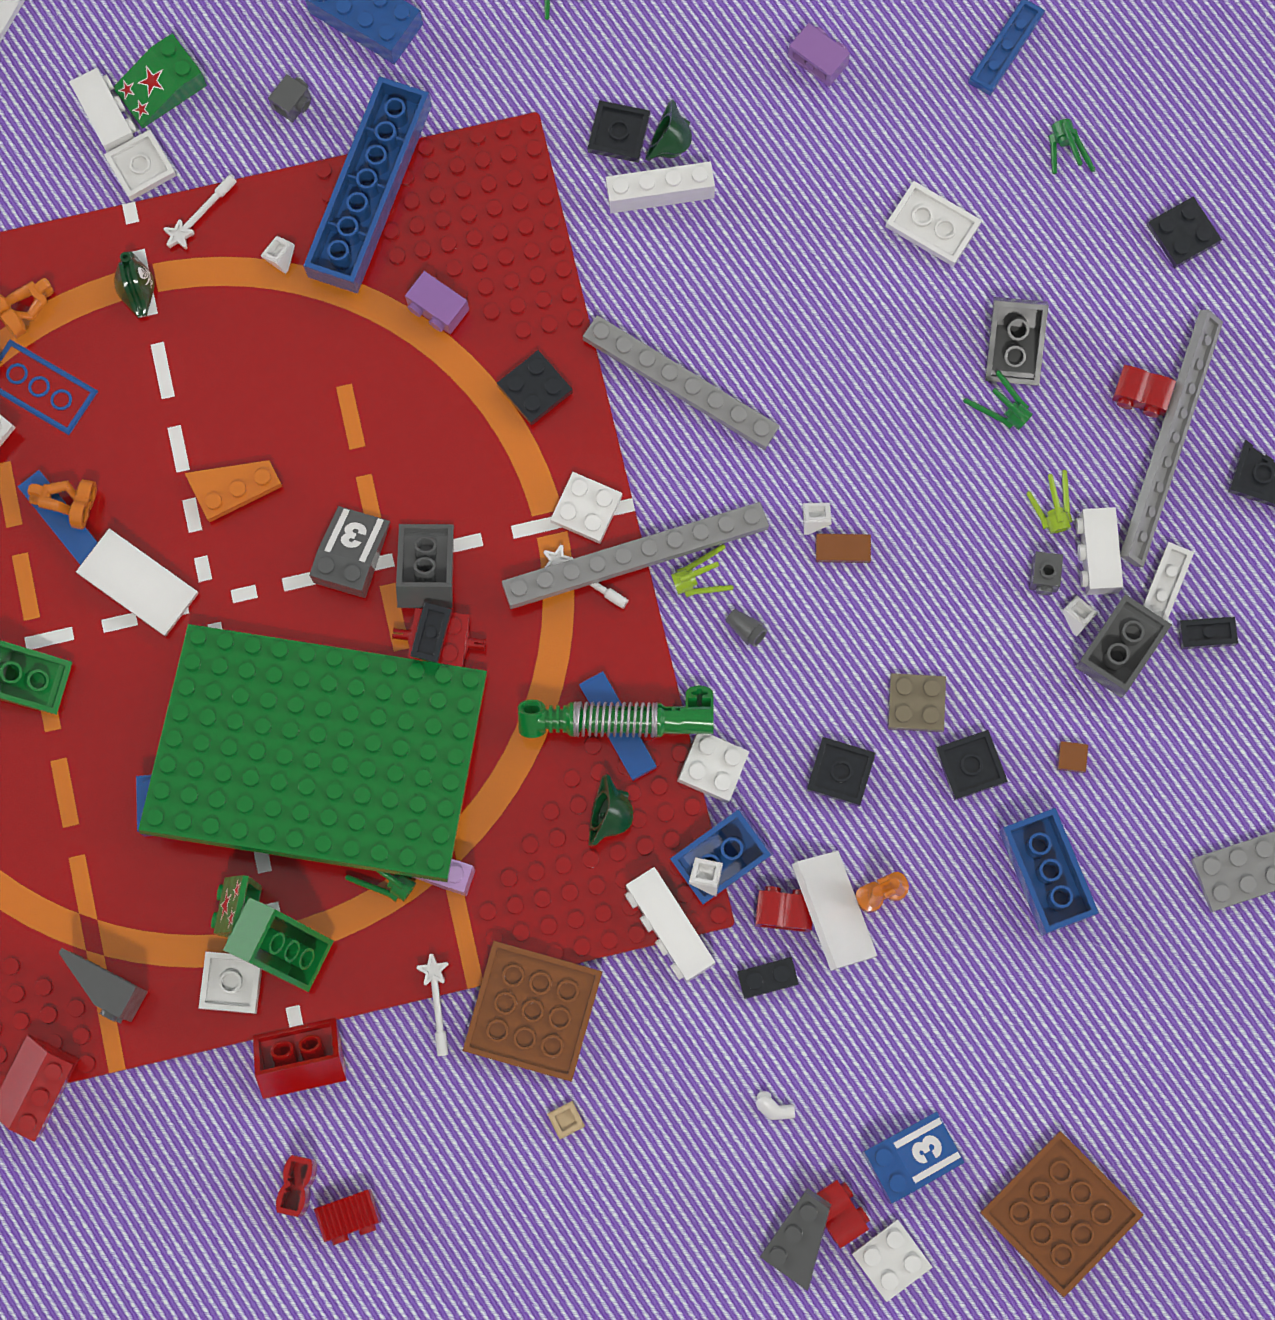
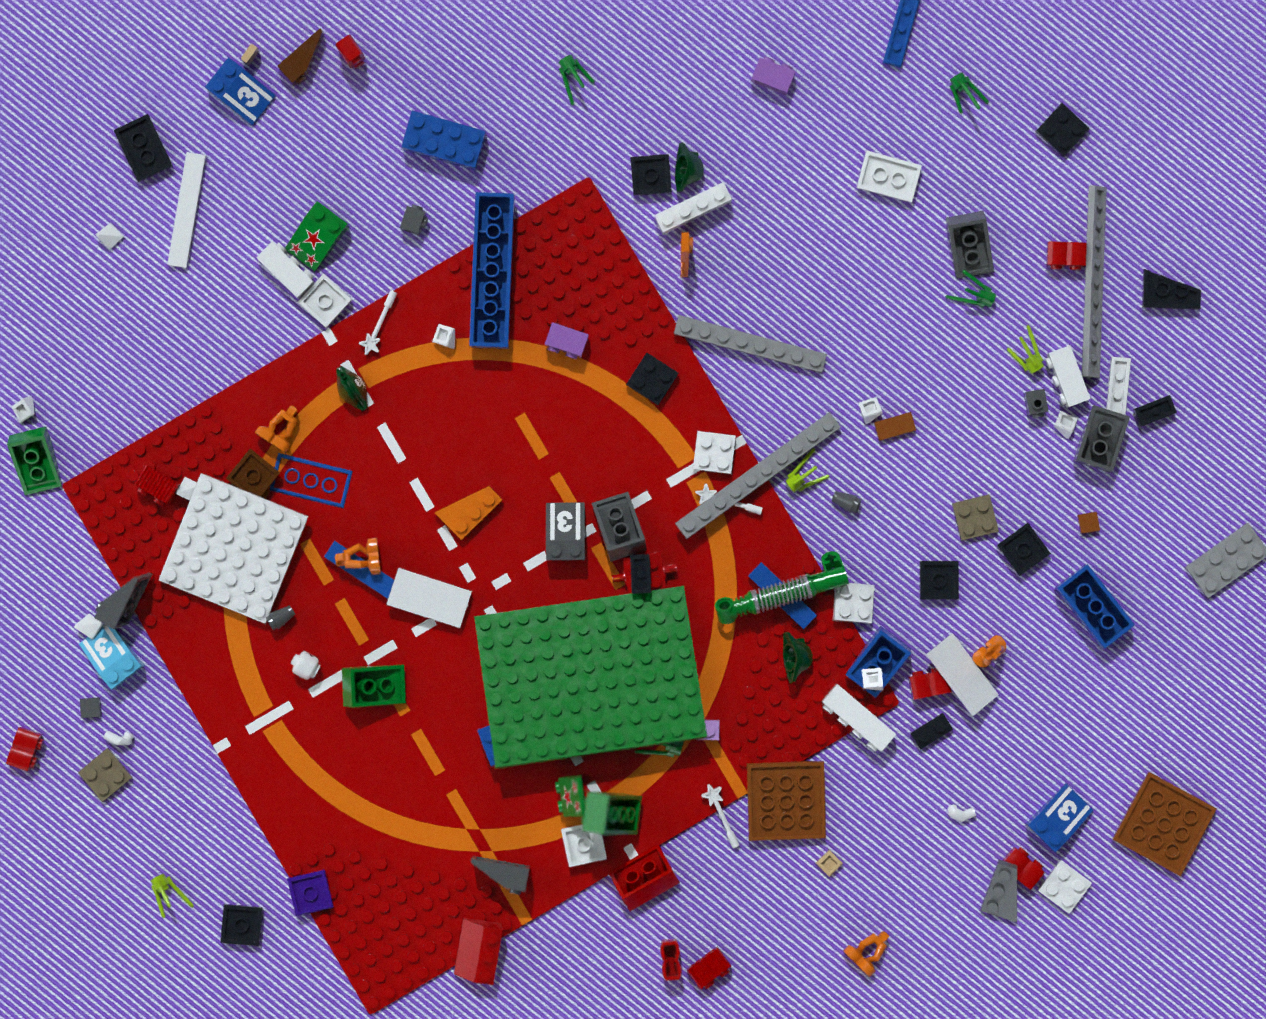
camera: 20 degrees left, 10 degrees up
none -> orange wing [681,232,693,277]
none -> orange piece [843,931,889,977]

